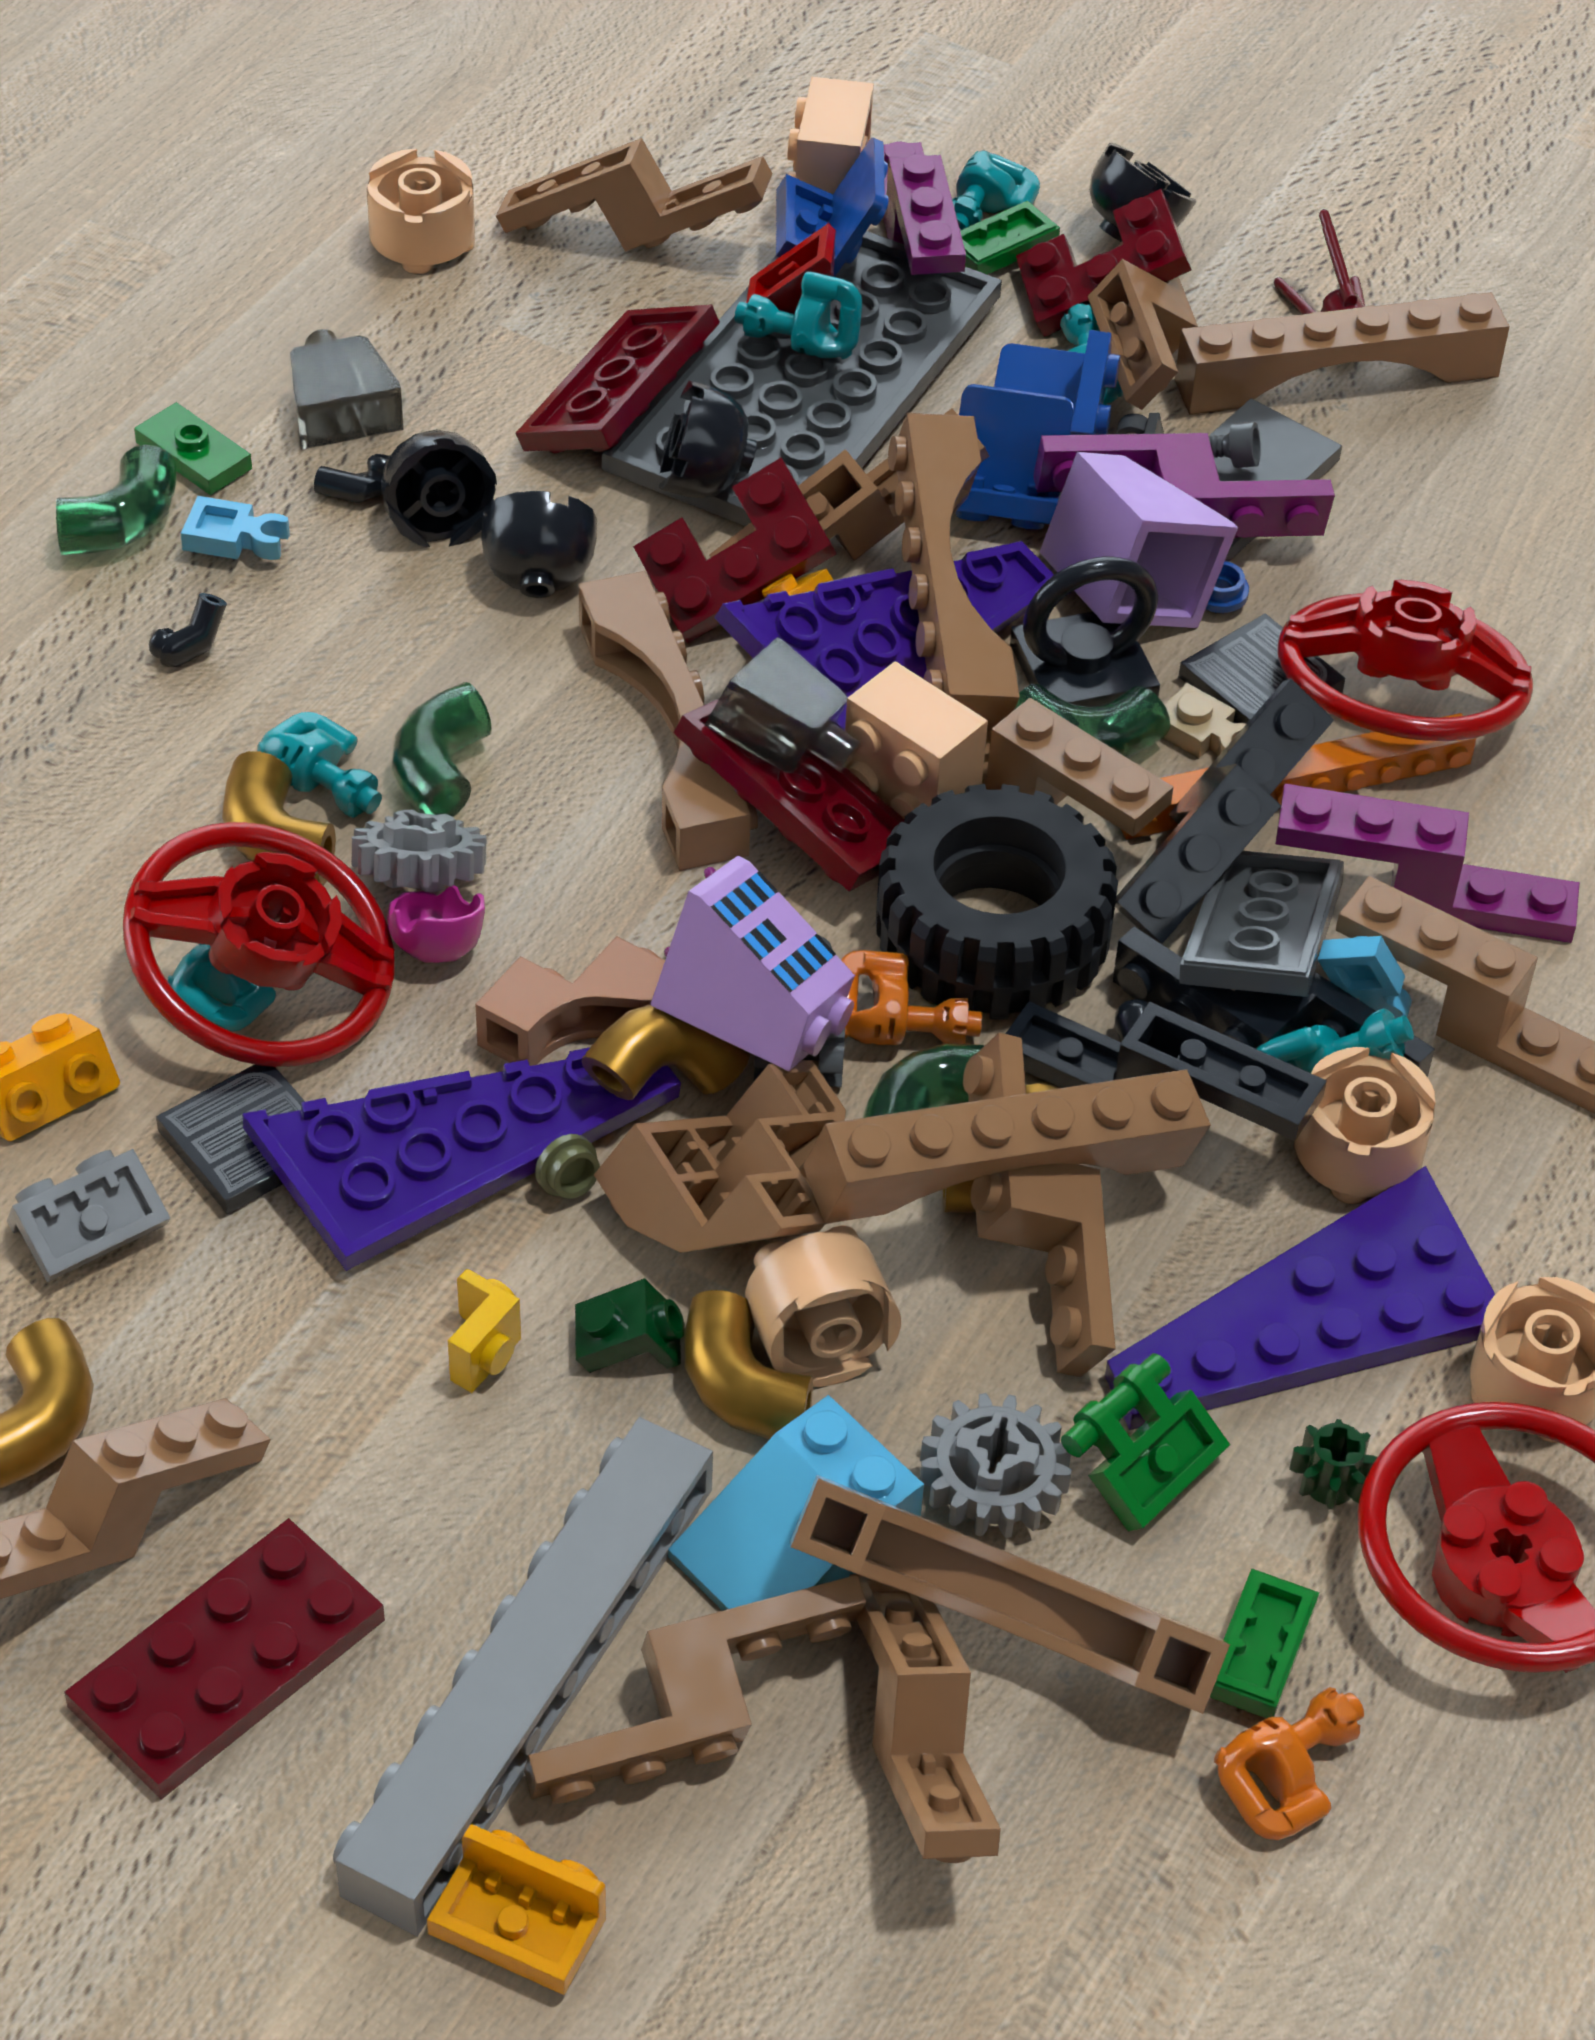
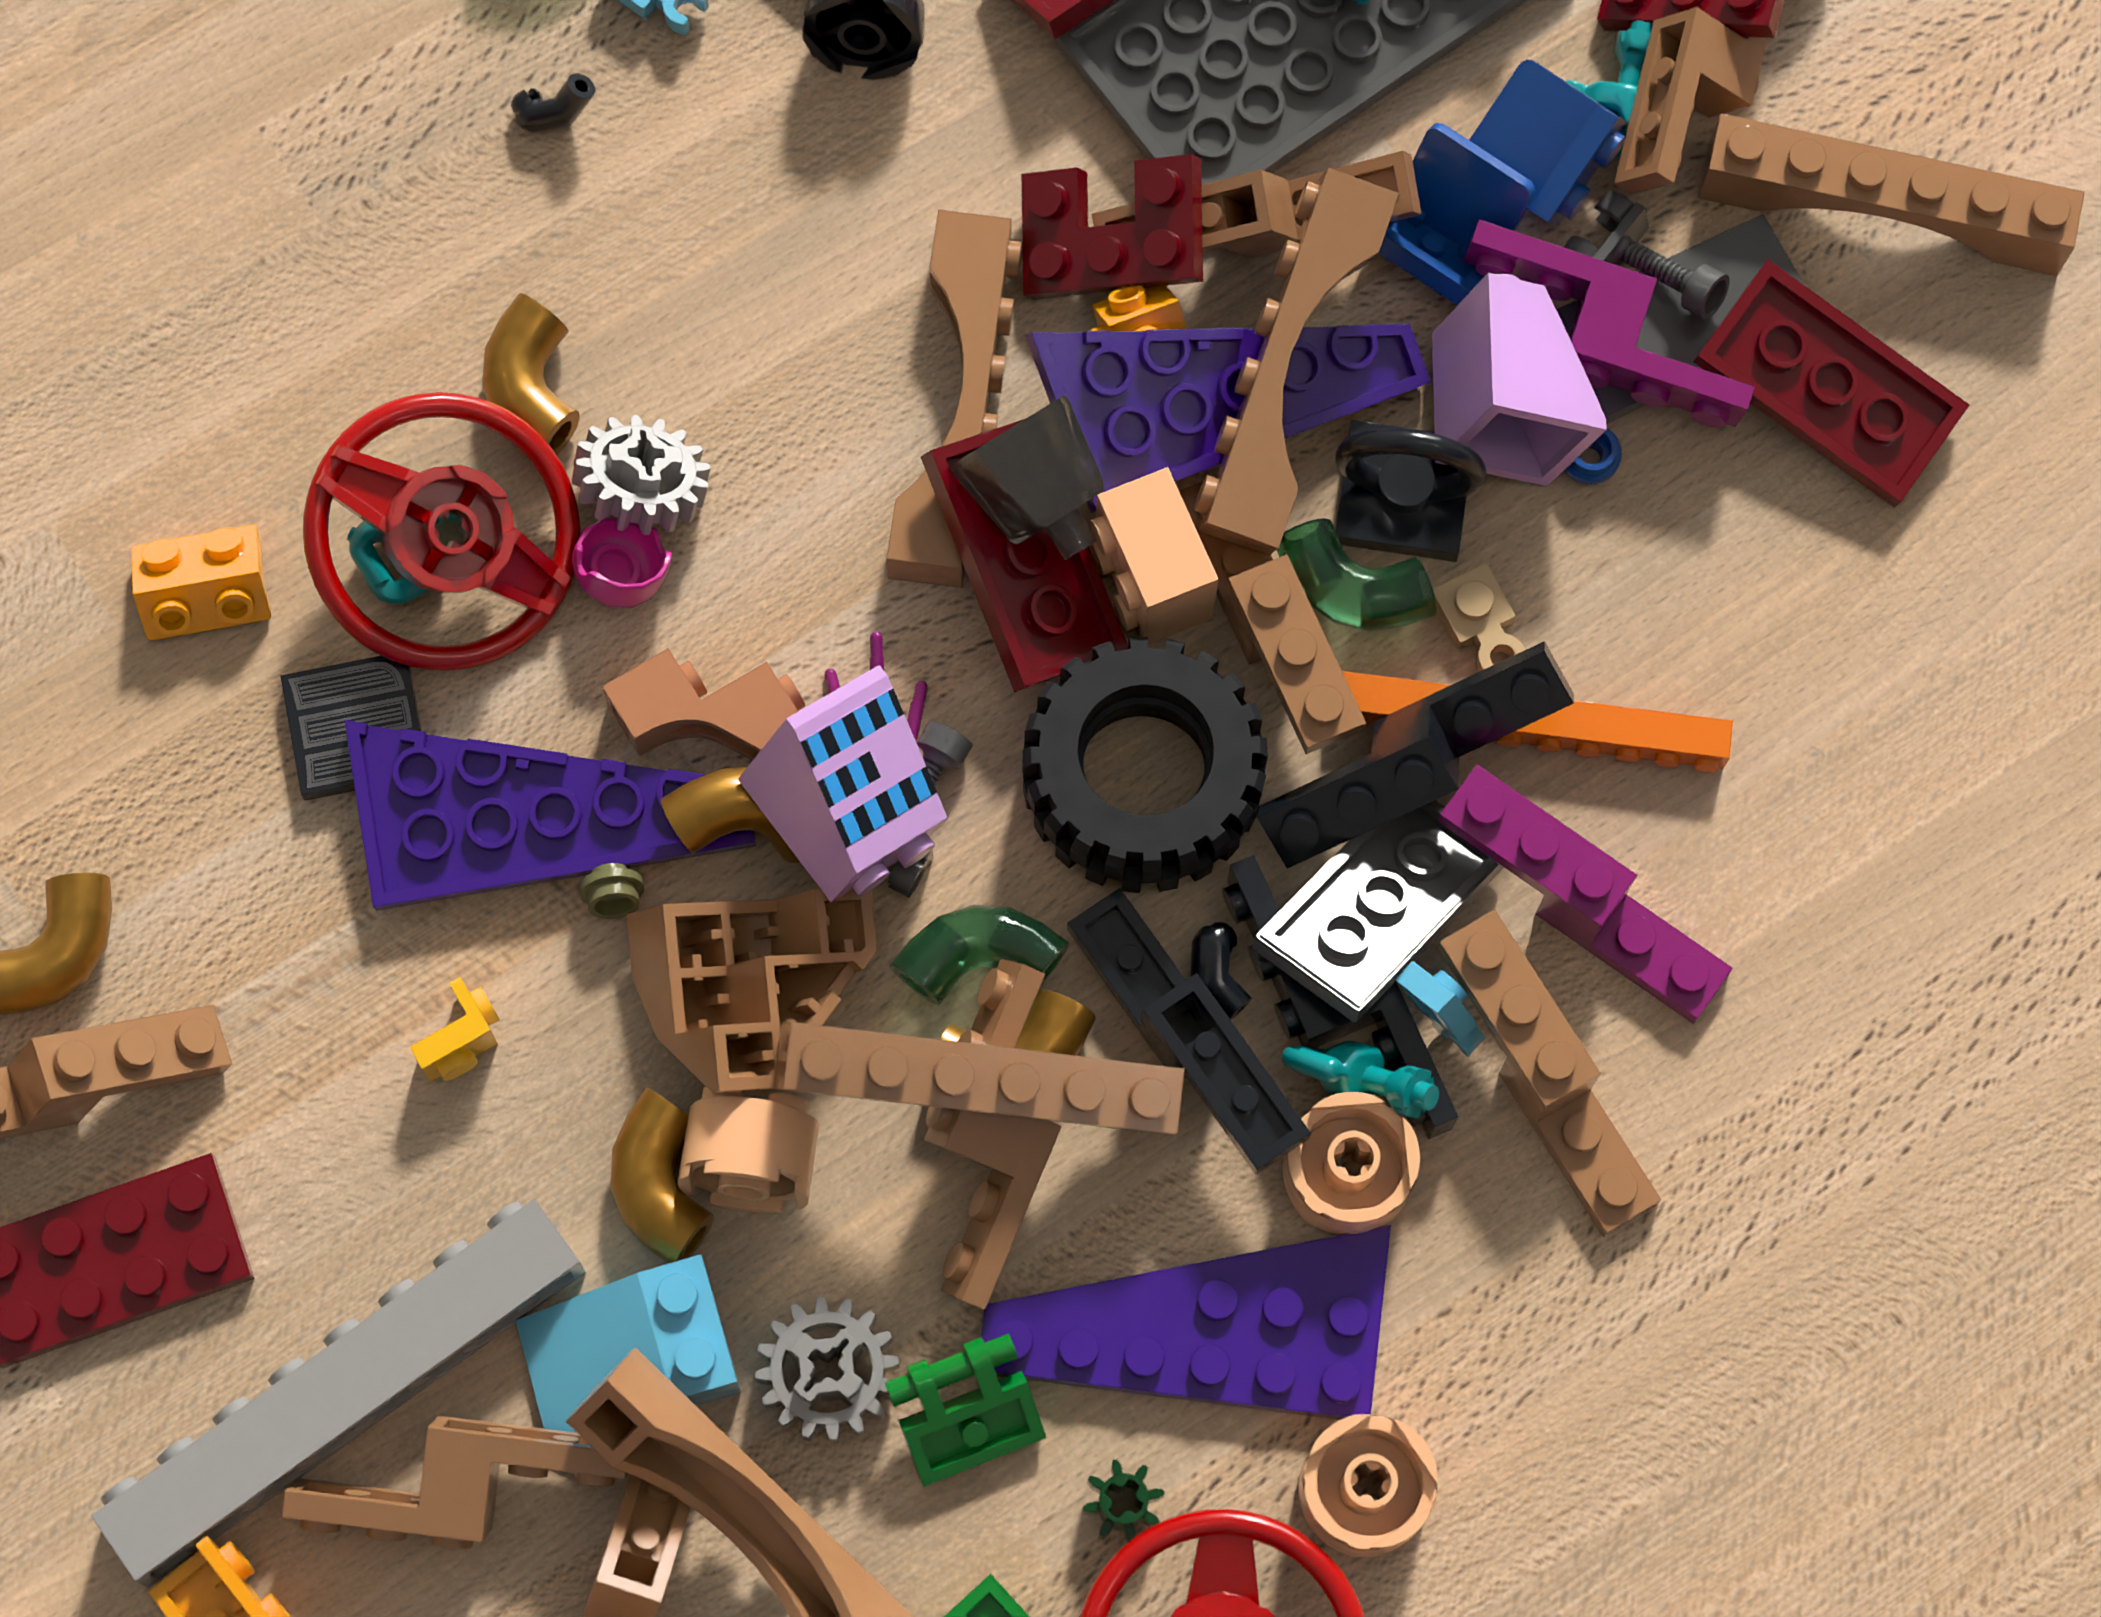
camera: 25 degrees right, 25 degrees up
light grey bracket [7,1149,170,1283] -> none
teal piece [257,712,382,818] -> none
clear green cylinder [392,682,492,817] -> none
black cylinder [481,491,597,598] -> none
dark green bracket [575,1278,685,1373] -> none
black cylinder [659,381,757,498] -> none
orange piece [841,950,982,1048] -> none
tile [1178,613,1346,724] -> none
dark red plant [1273,209,1365,314] -> none
red piece [1277,579,1533,741] -> none
none -> dark red plate [1693,259,1970,508]

